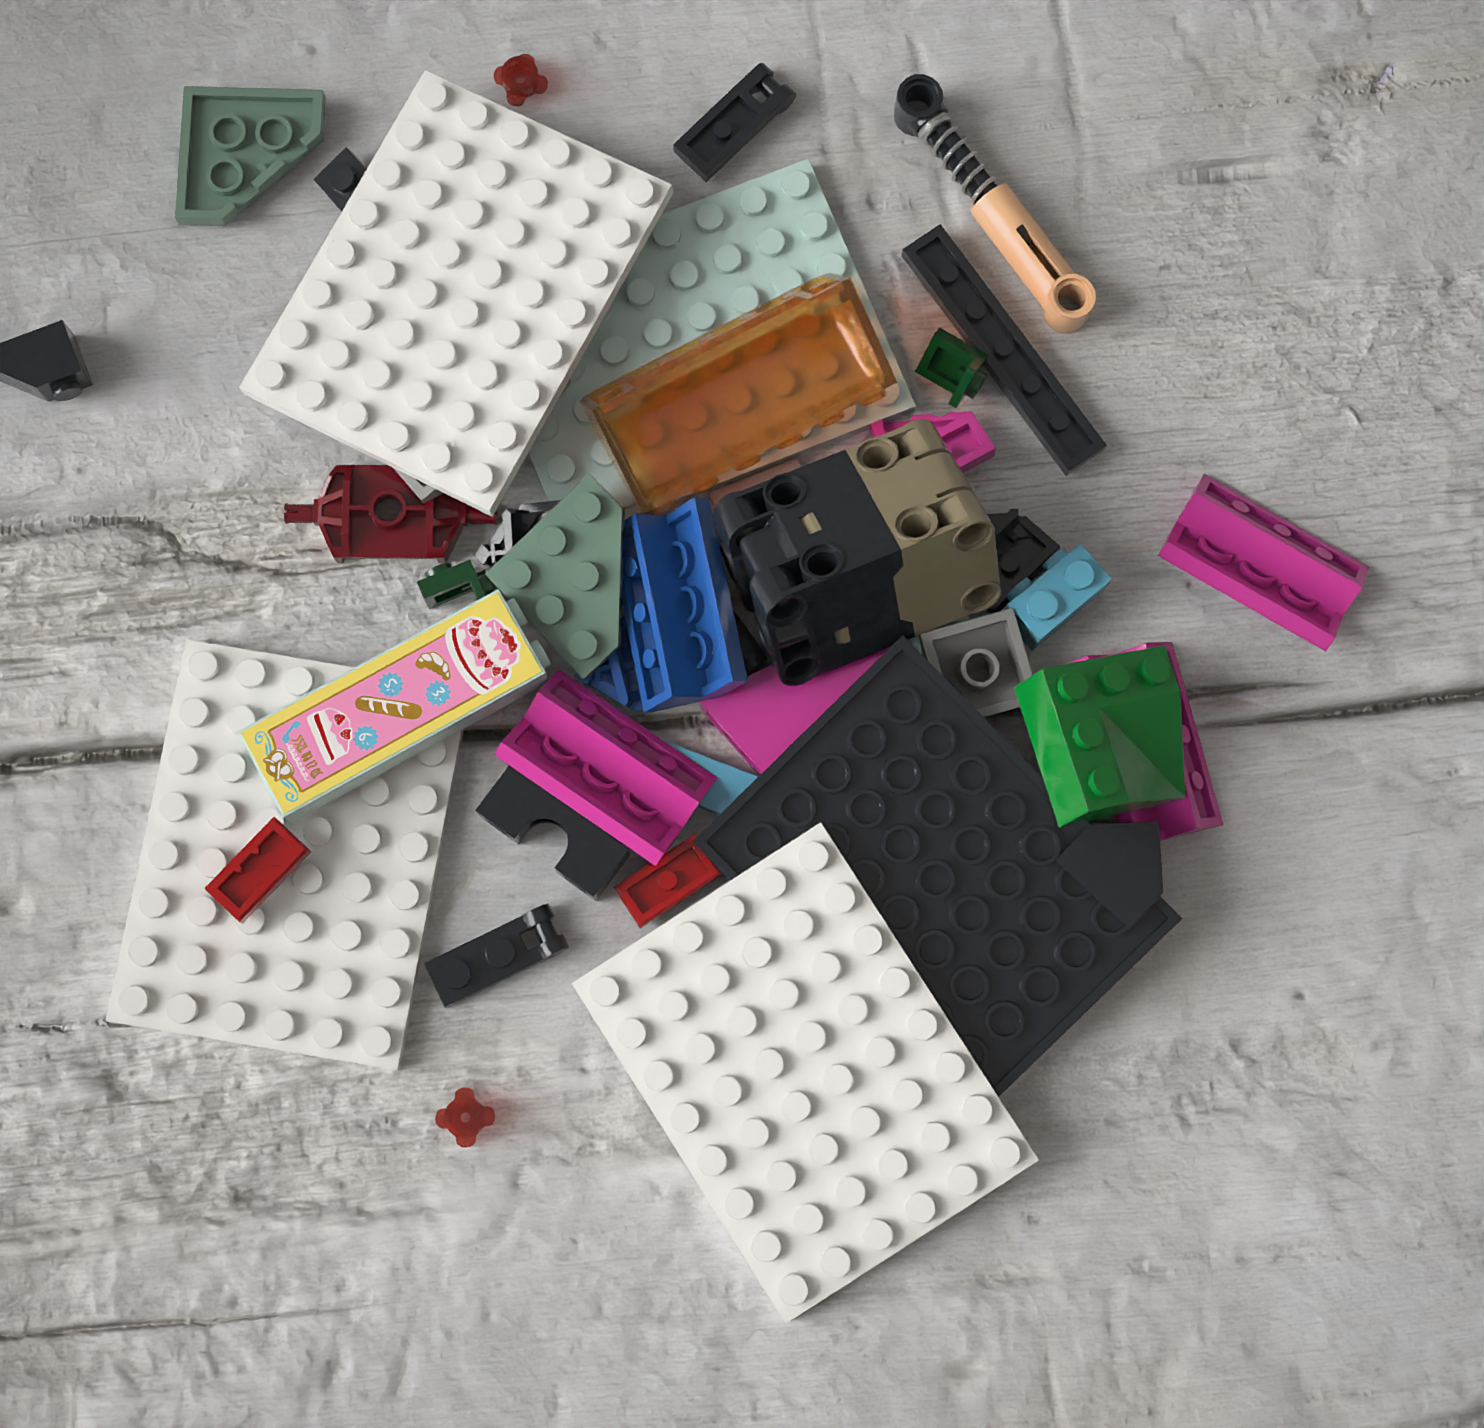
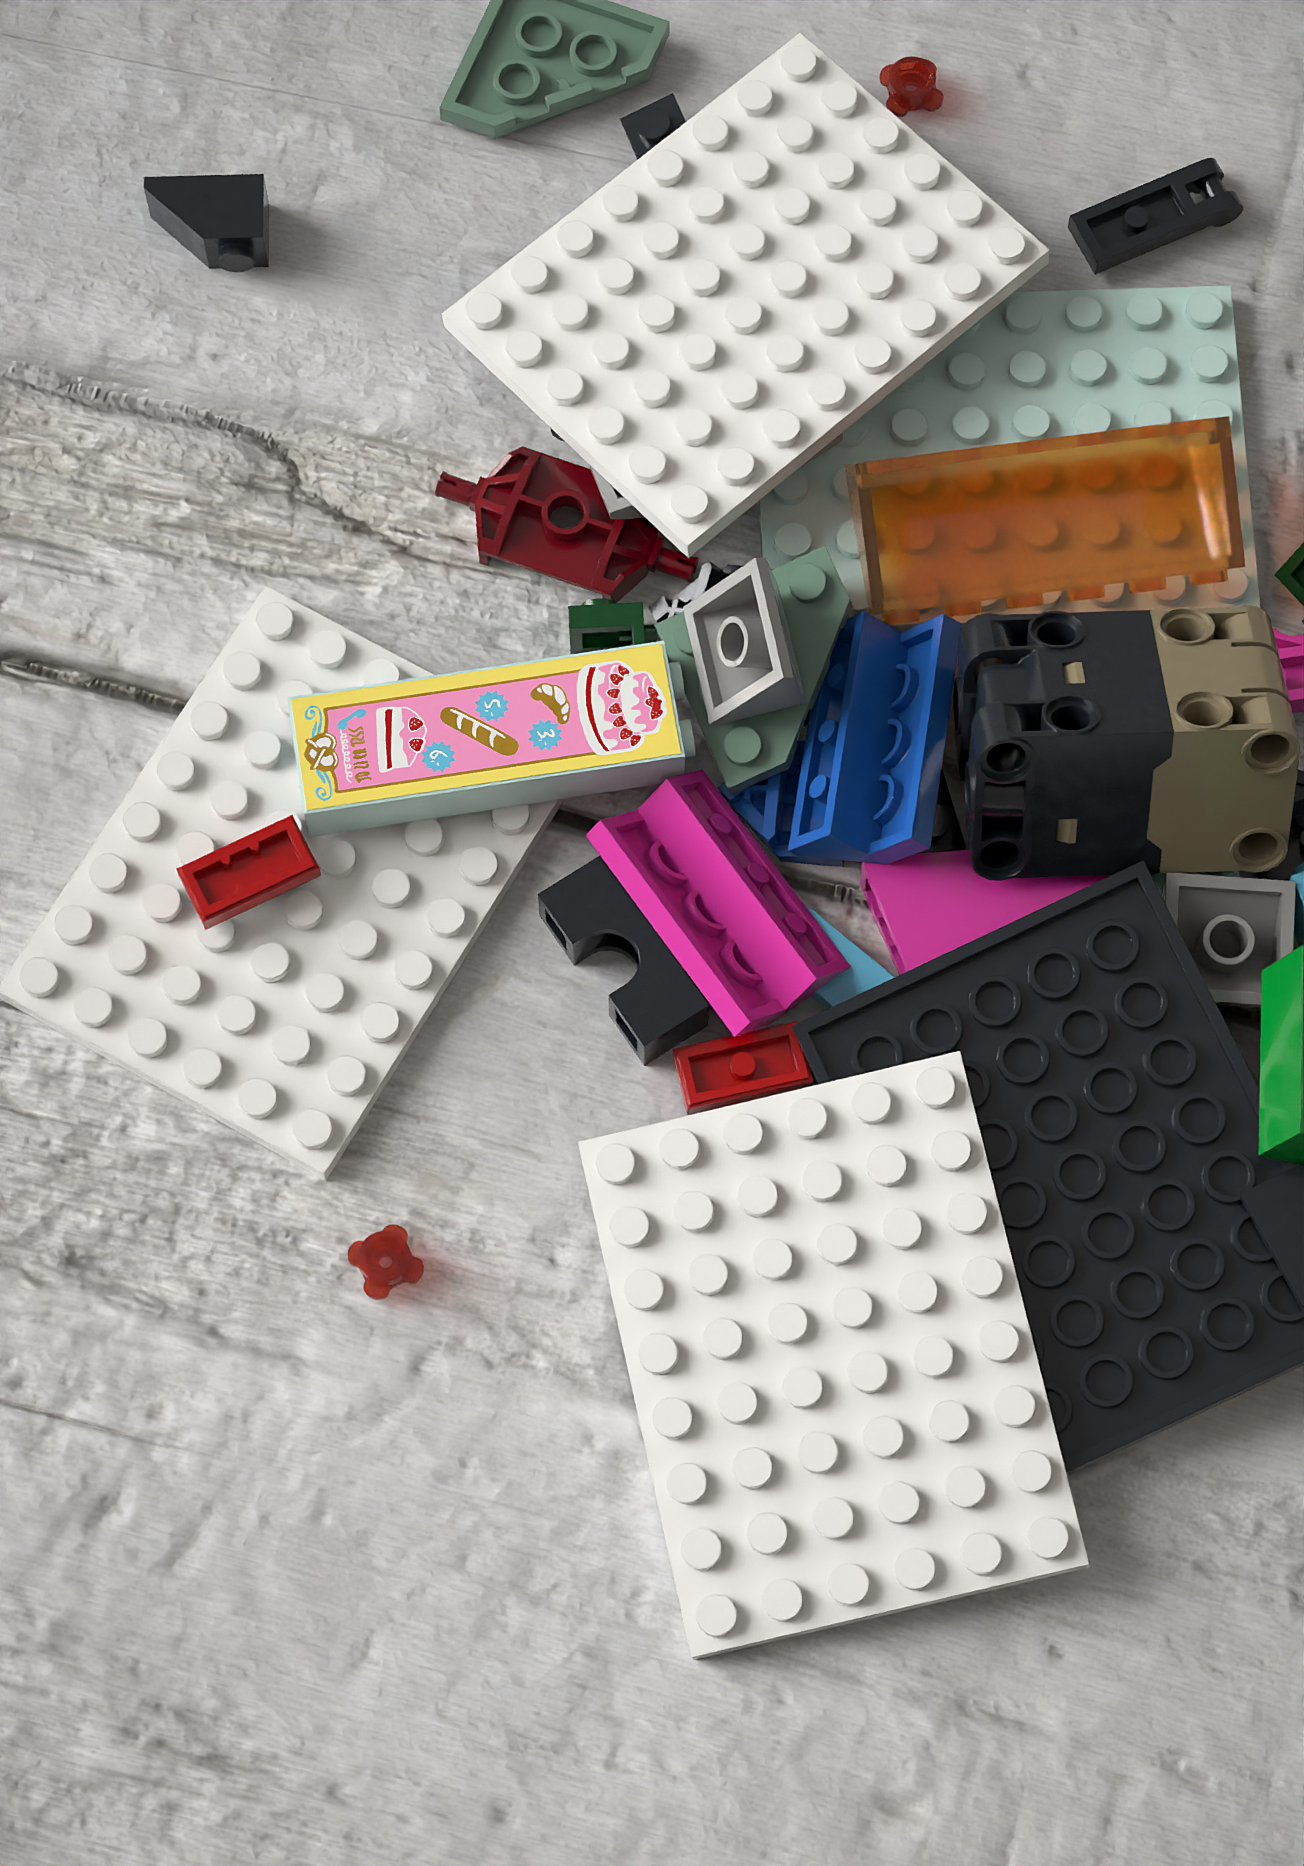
camera: 25 degrees right, 10 degrees down
black plate [424,903,569,1009] -> none
none -> light grey slope [683,558,806,725]

